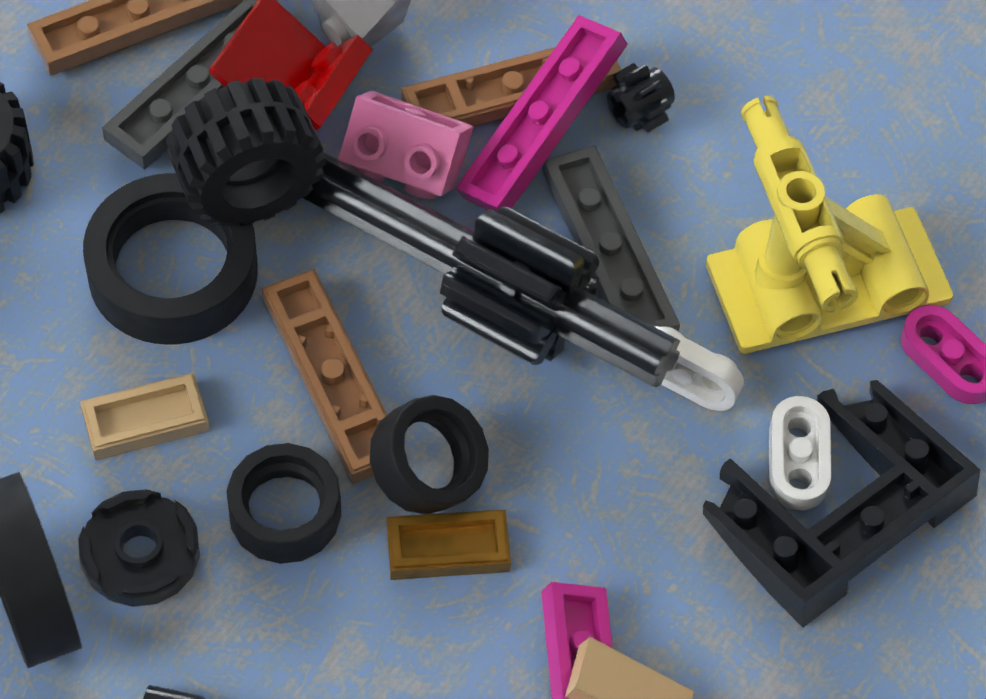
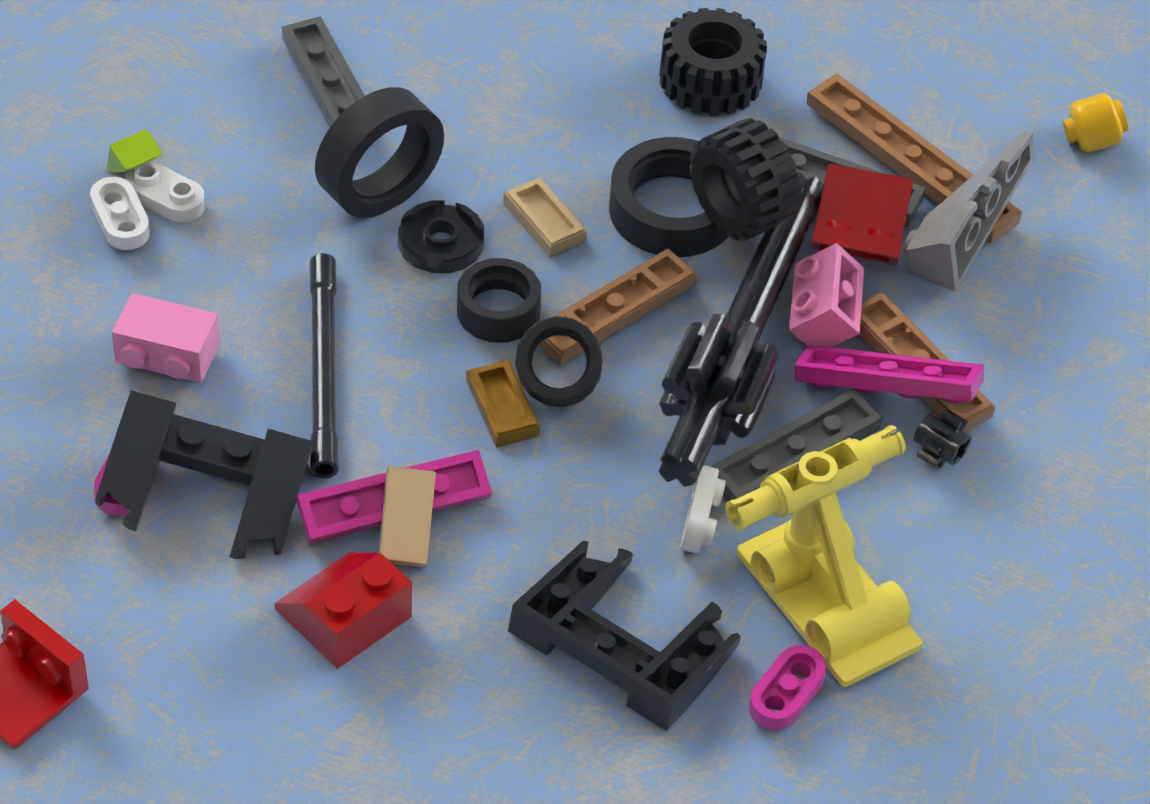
camera: 75 degrees right, 10 degrees down
white plate [769,396,831,511] -> none

